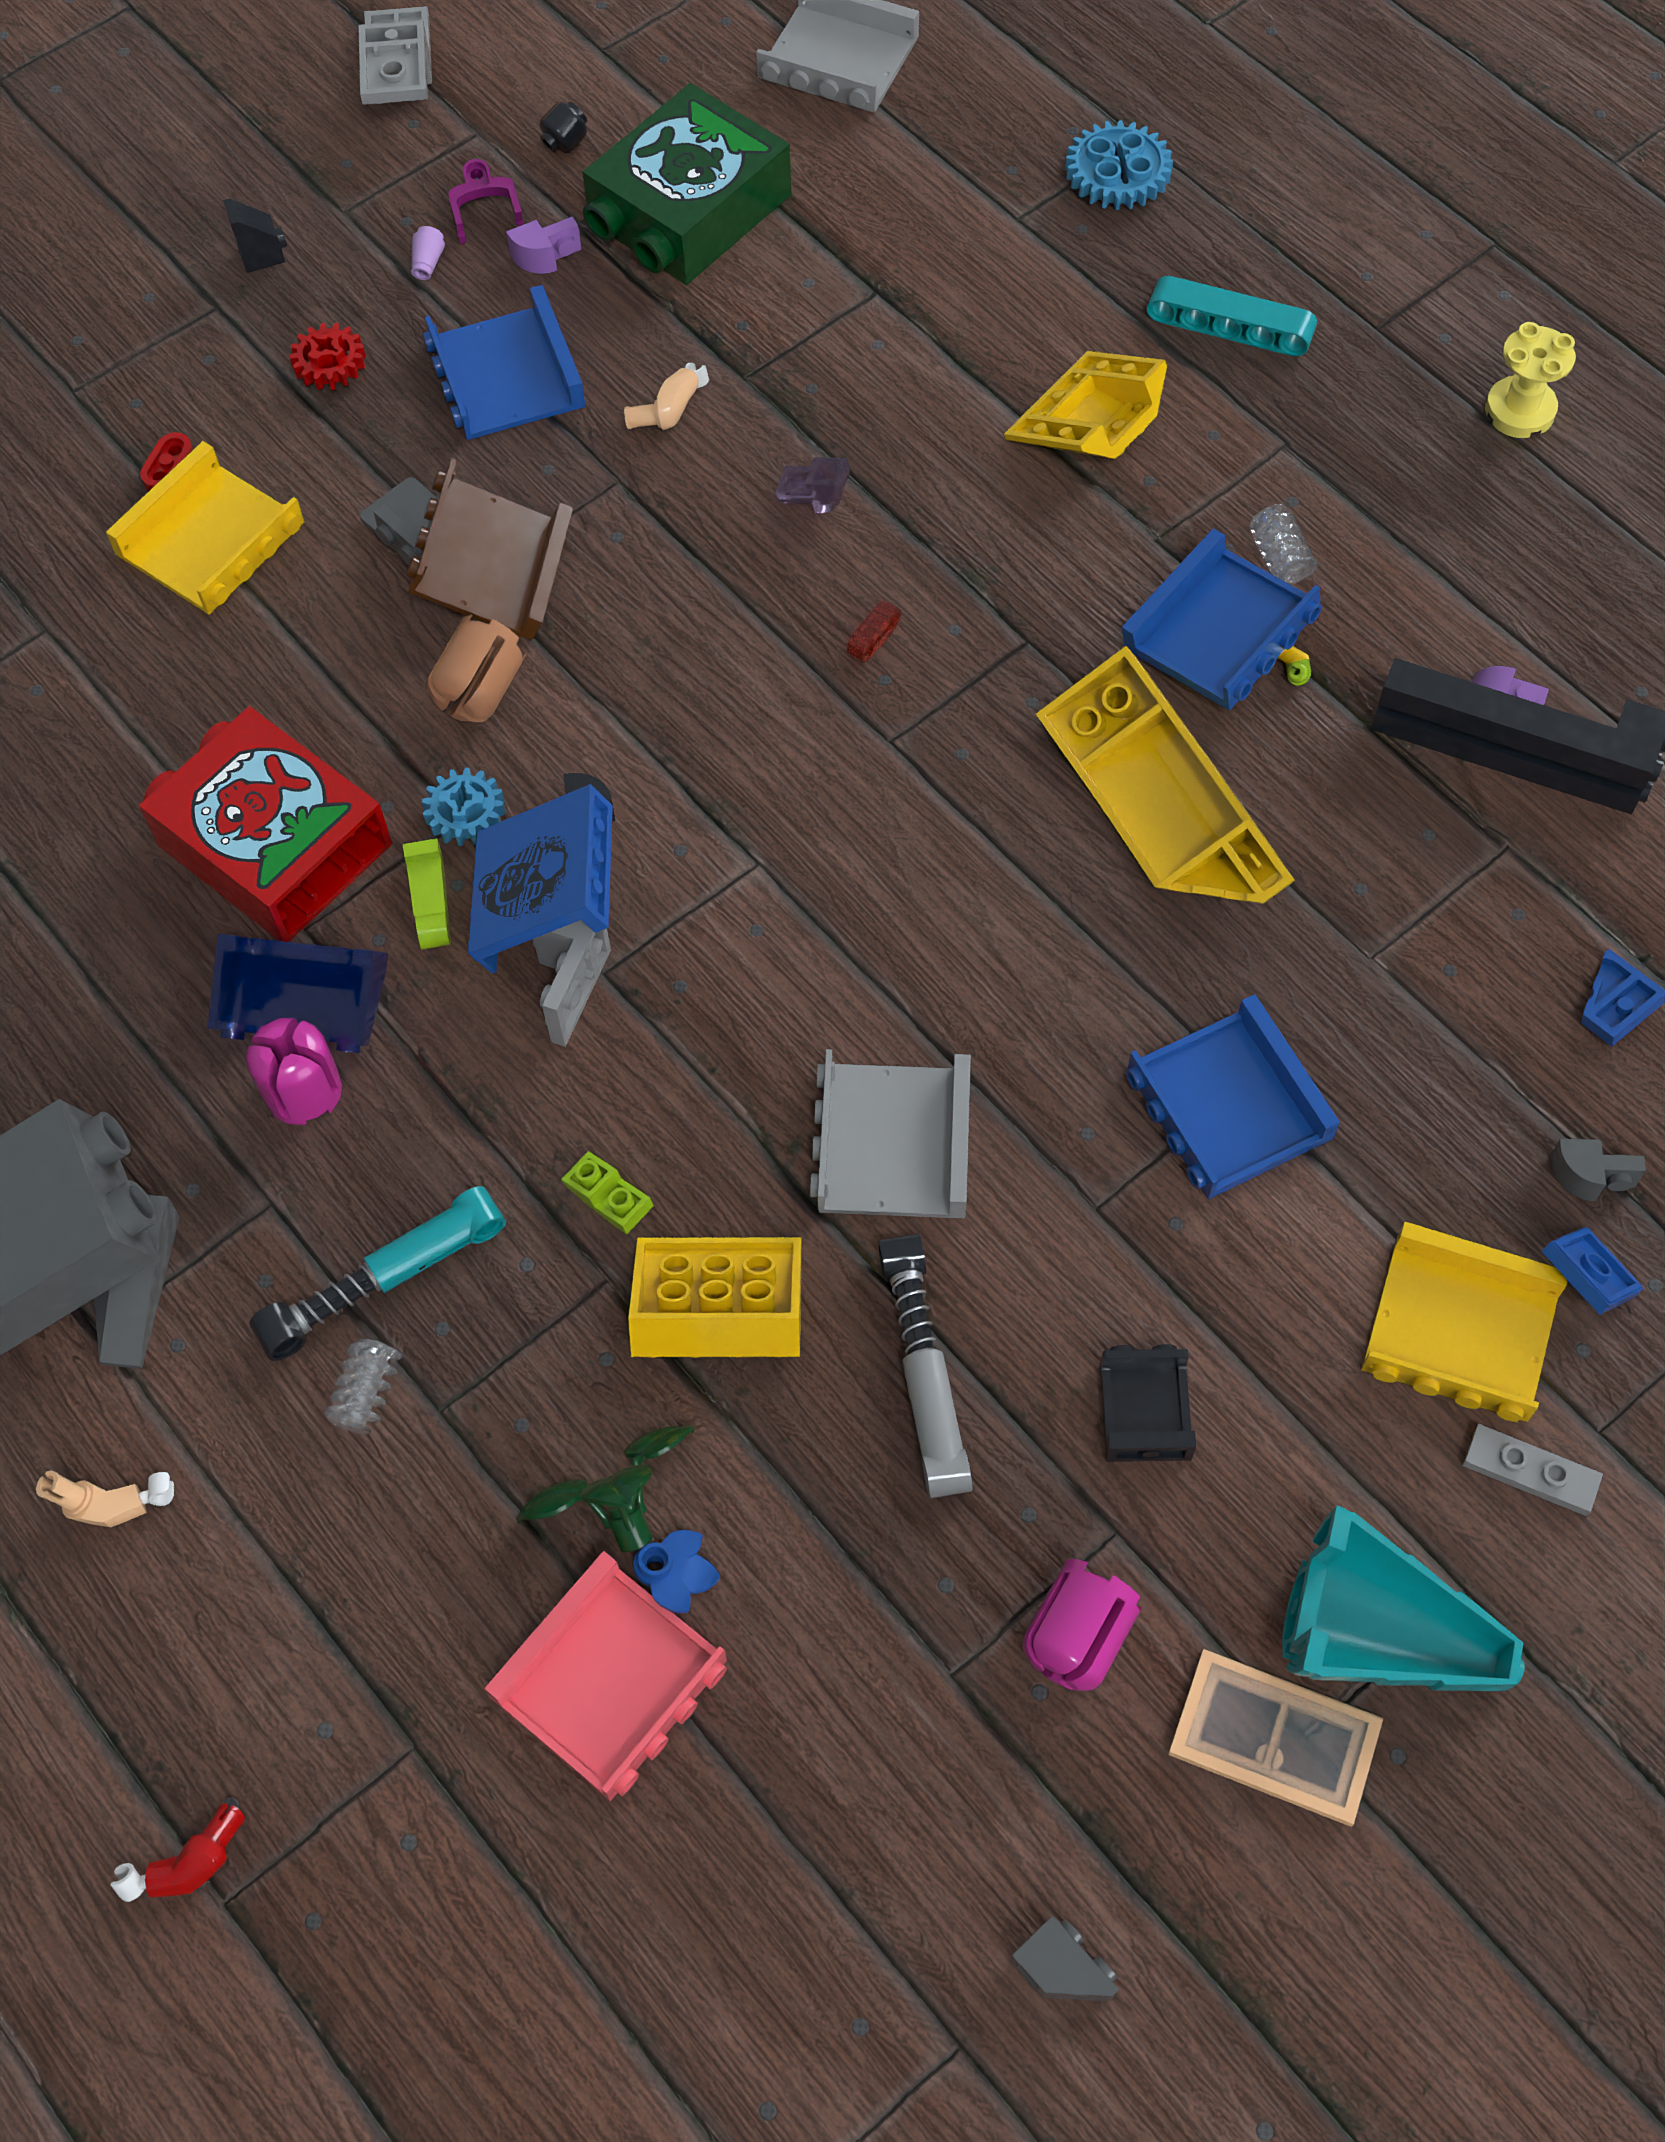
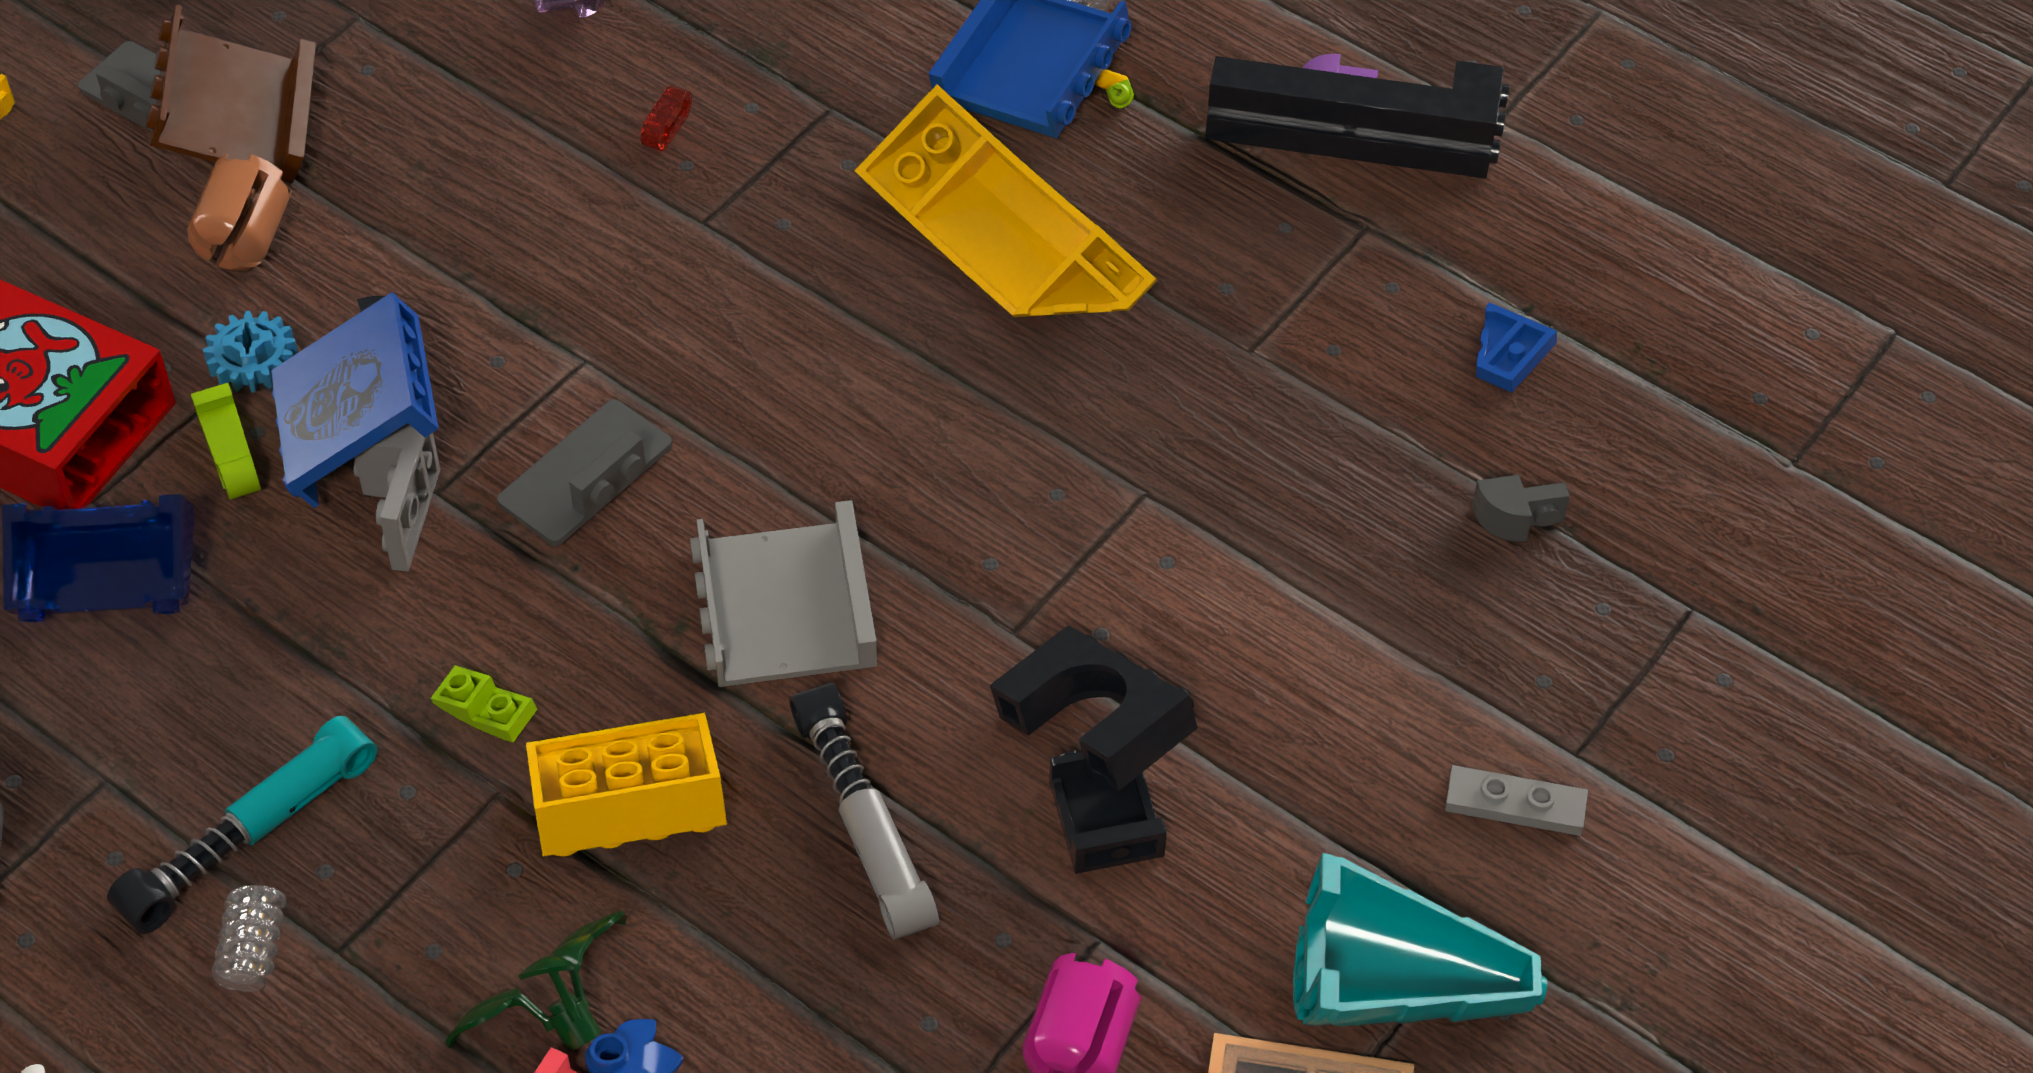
camera: 15 degrees left, 10 degrees down
dark pink cylinder [246,1018,343,1125] -> none
blue panel [1126,994,1340,1200] -> none
yellow panel [1362,1222,1568,1422] -> none
blue tile [1542,1227,1643,1315] -> none
none -> dark grey bracket [497,399,672,546]
none -> black arch [990,625,1198,791]

